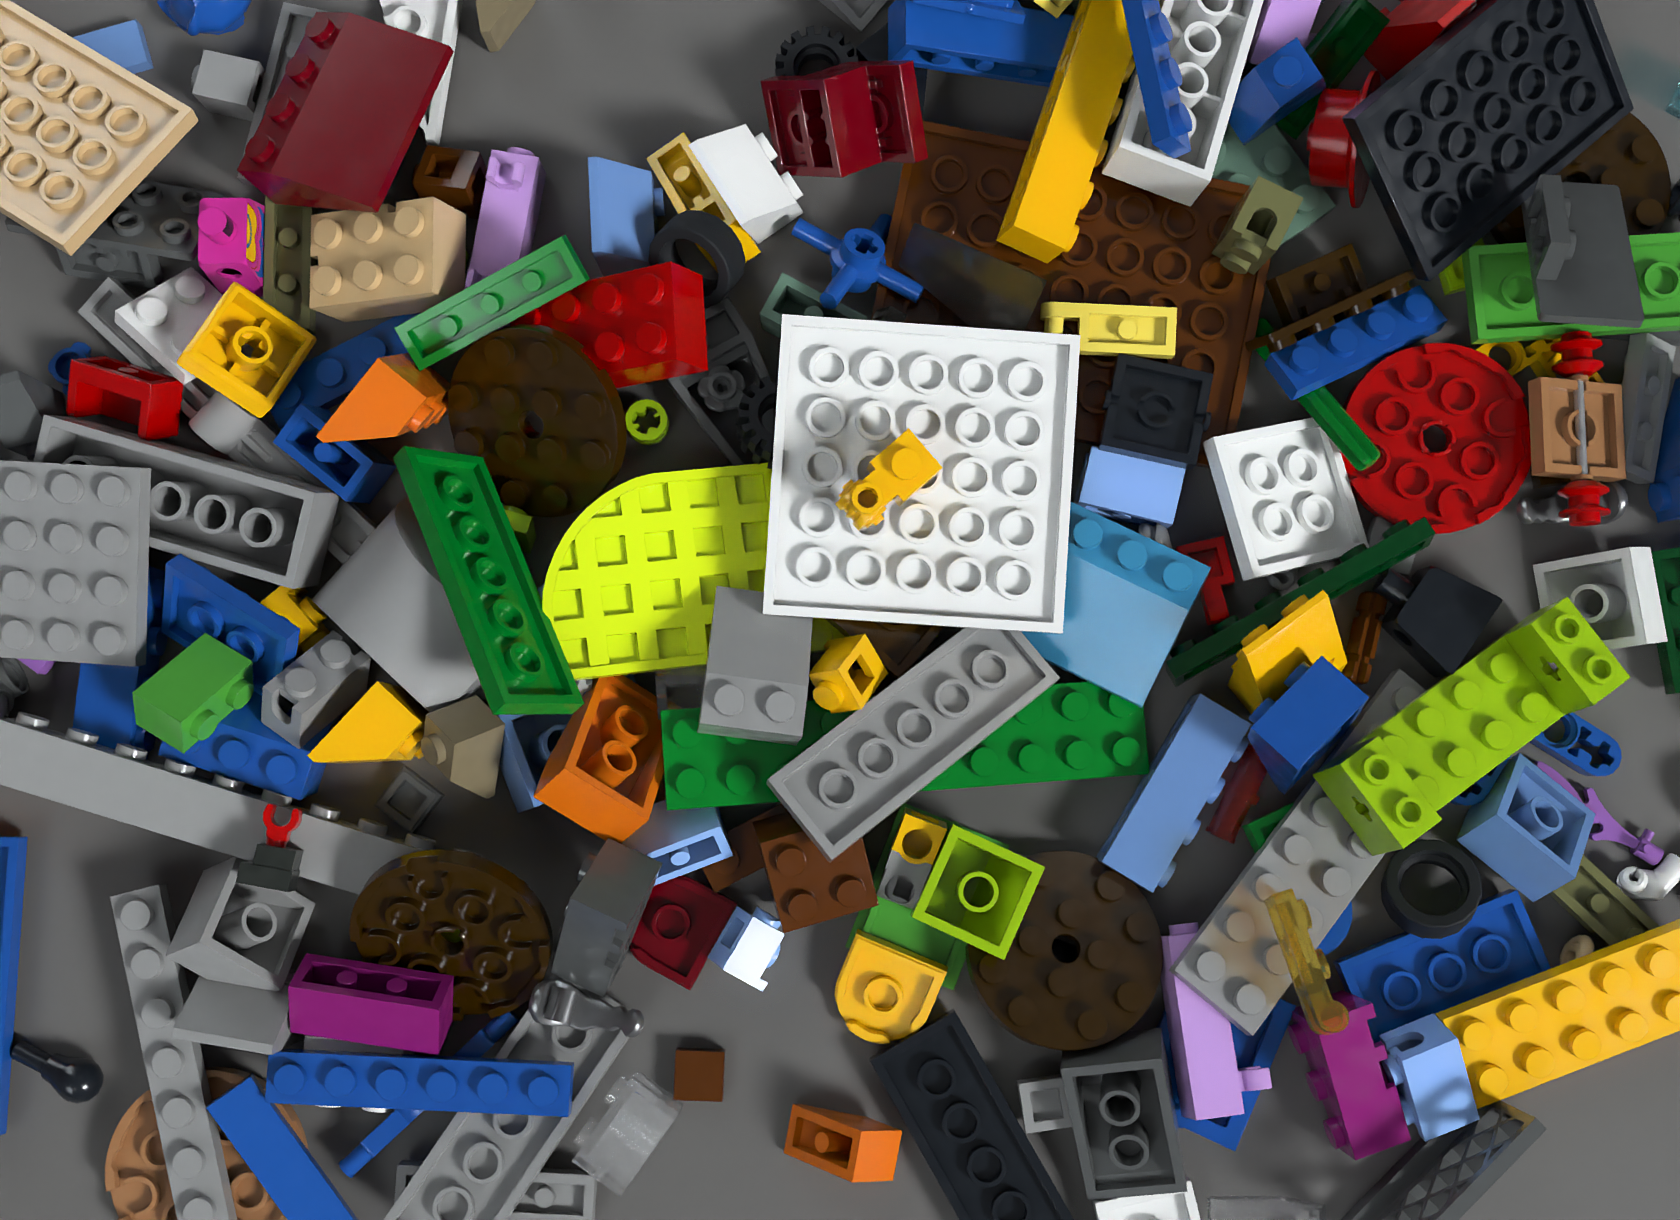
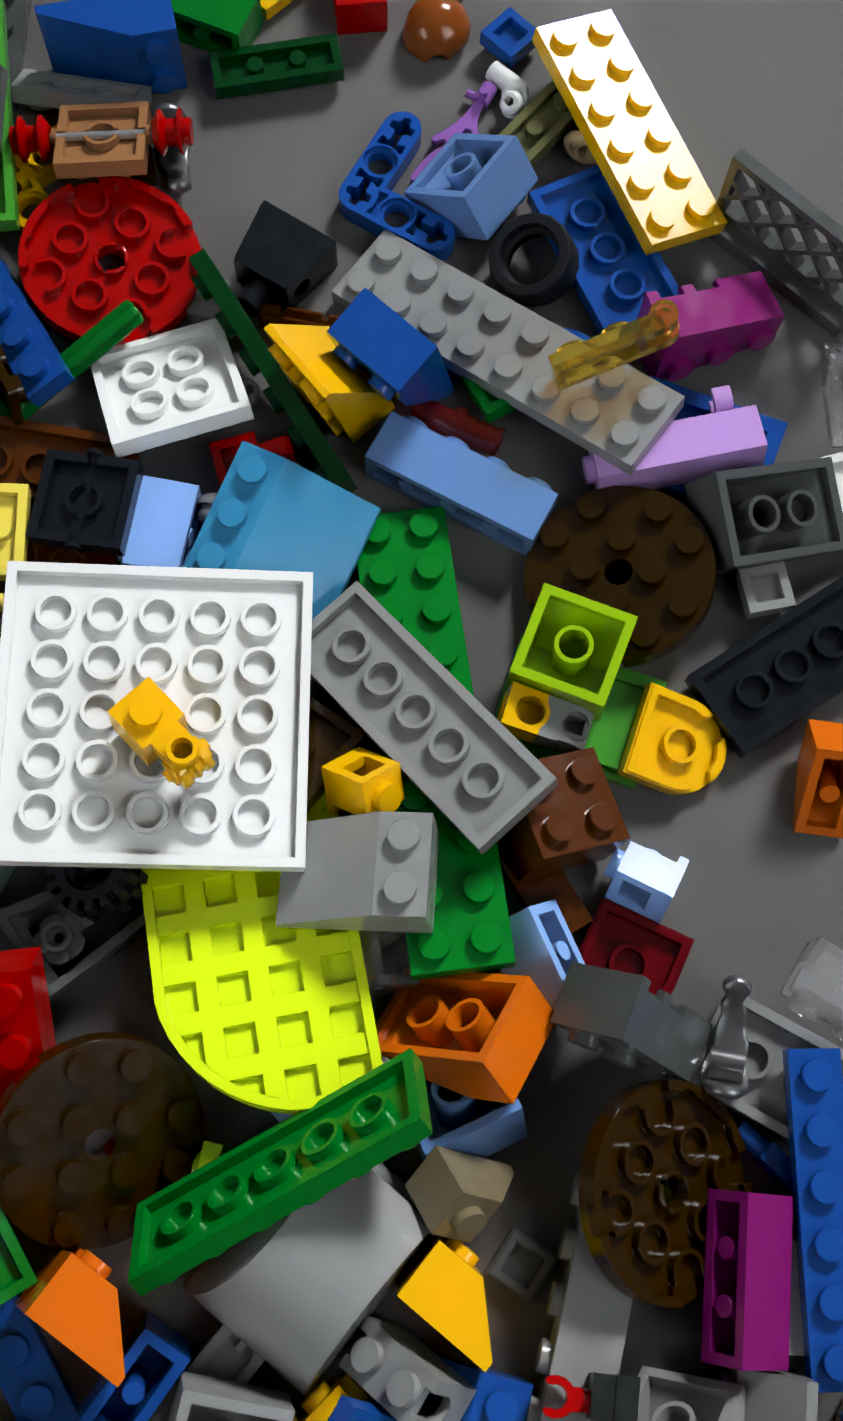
camera: 95 degrees left, 10 degrees down
lime bush [625,399,670,445] -> none
reddish brown tile [673,1047,726,1102] -> none
lime plate [1312,597,1631,856] -> none
light blue brick [1379,1013,1480,1142] -> none
white slope [1533,547,1668,650] -> none

